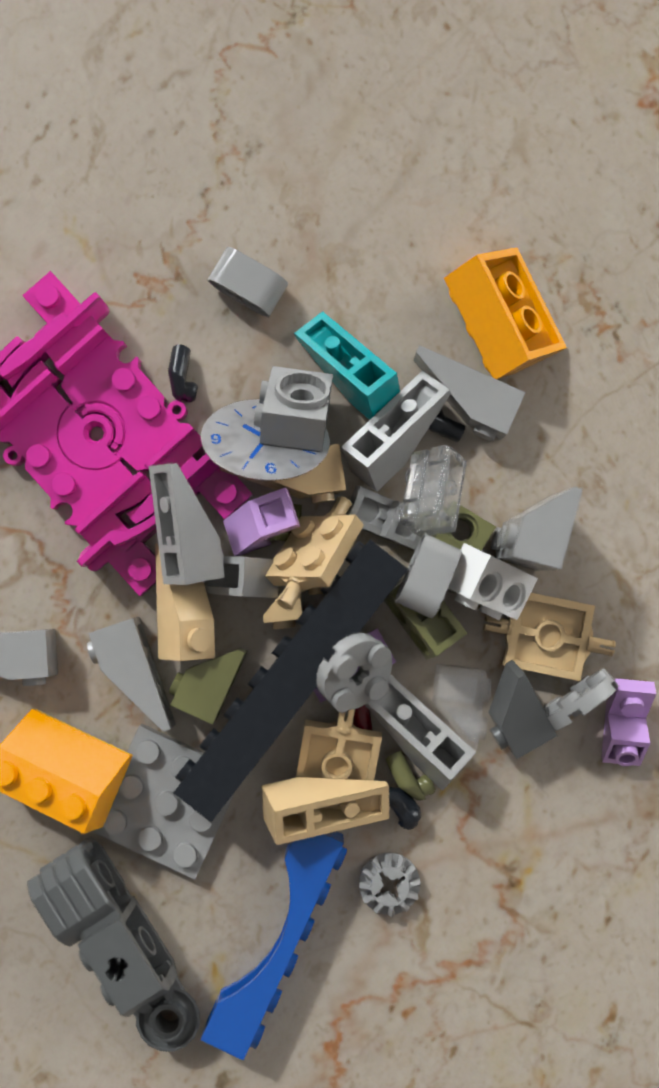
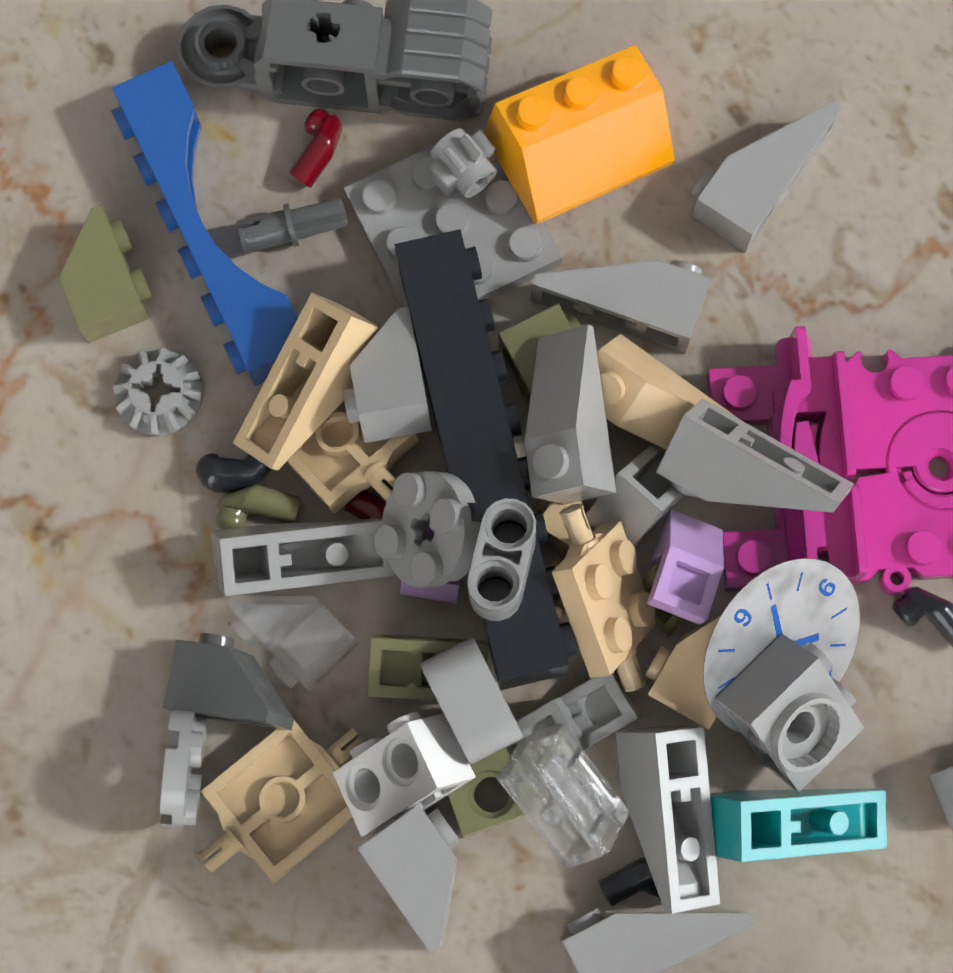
camera: 130 degrees right, 10 degrees down
lavender slope [601,678,656,766] -> none
none -> olive slope [59,204,152,343]
none -> dark grey axle [236,198,348,255]
none -> dark red arm [289,108,343,188]
none -> light grey slope [343,306,432,443]
none -> light grey gear [430,128,497,198]
none -> light grey beam [468,498,536,621]
none -> light grey slope [525,324,616,505]

